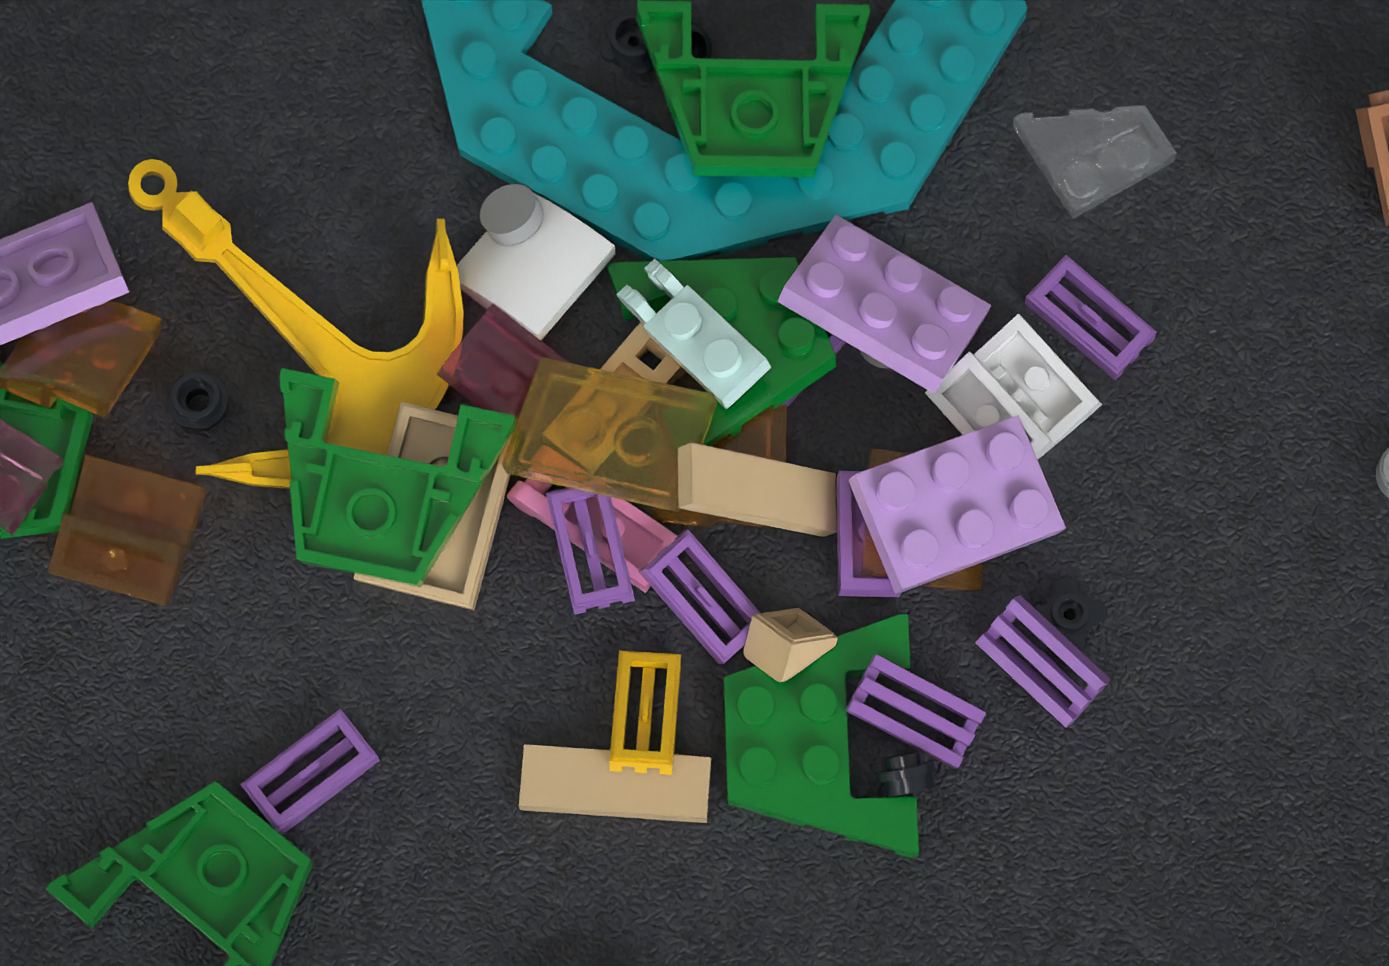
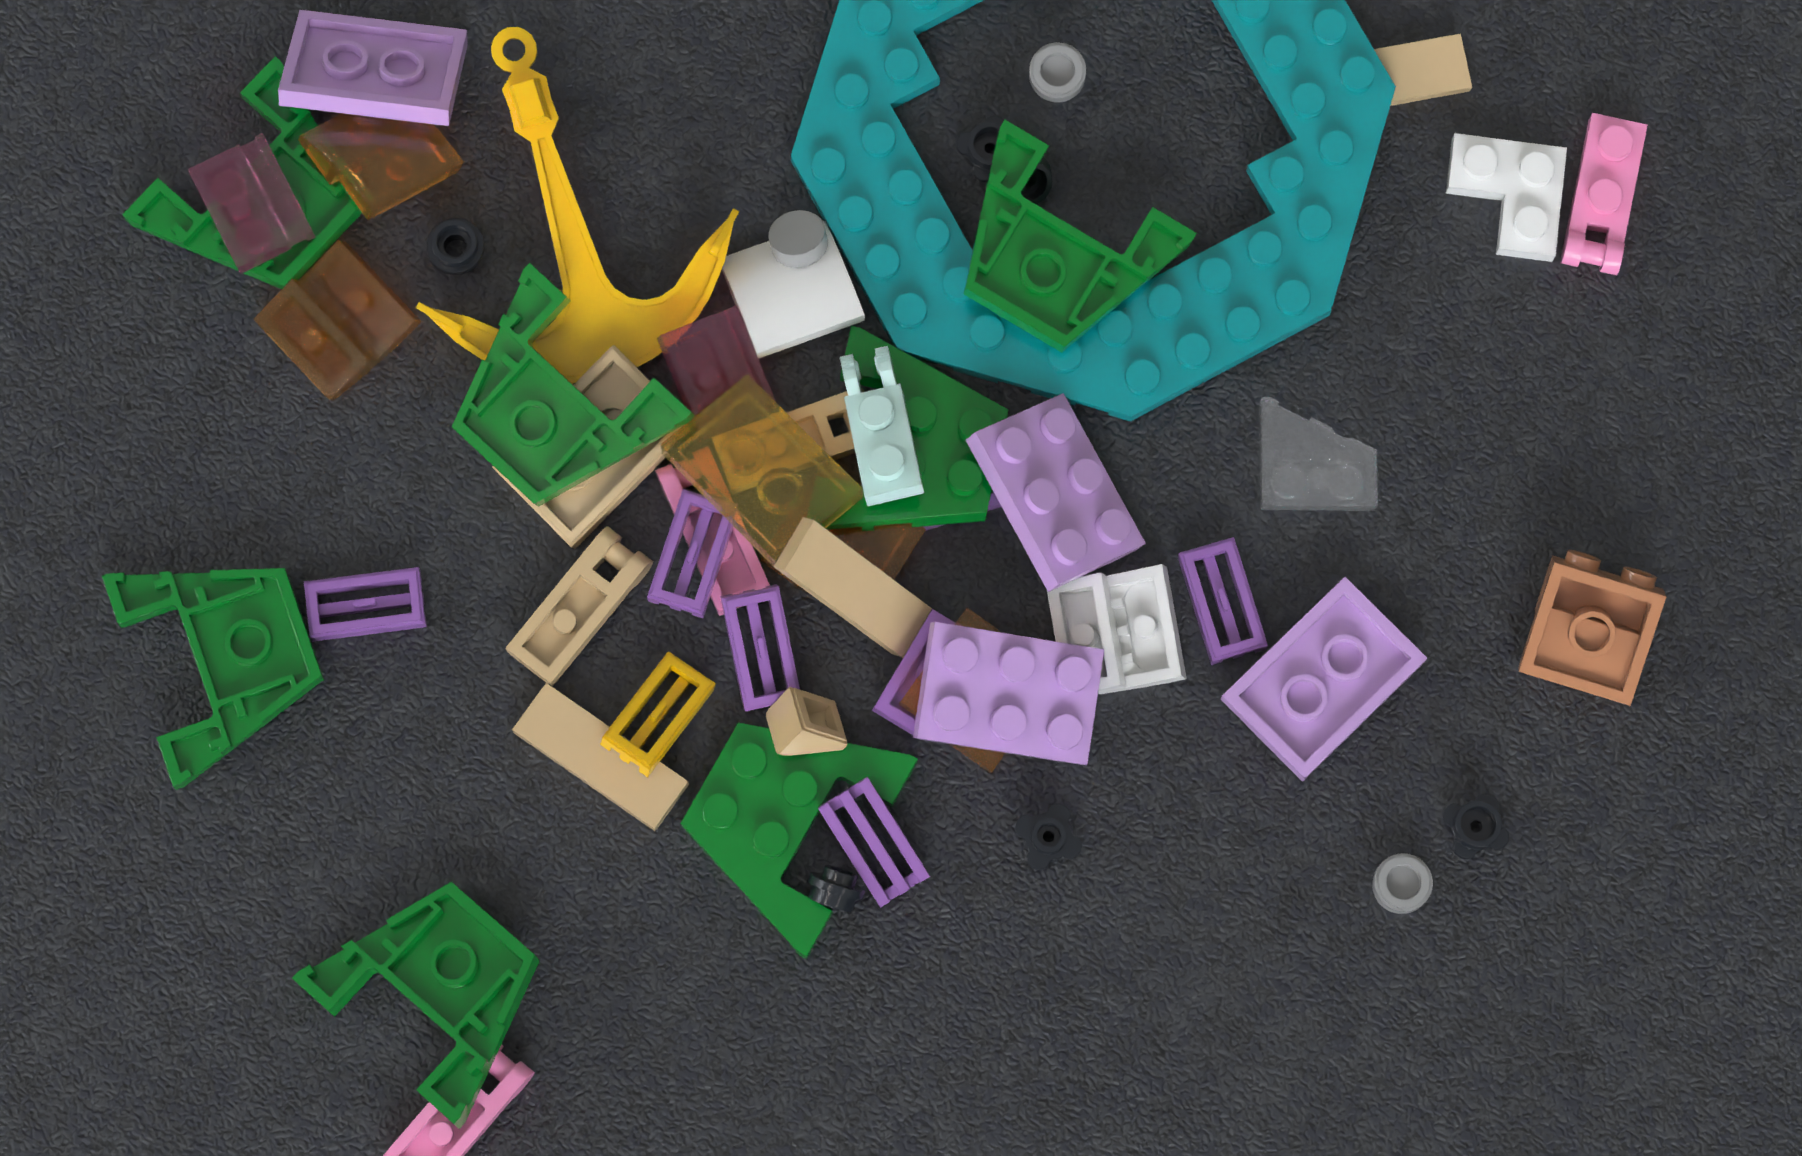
camera: 25 degrees right, 5 degrees up
medium lavender tile [975,595,1111,728] -> none
none -> tan plate [506,526,653,687]
none -> lavender plate [1221,577,1427,782]

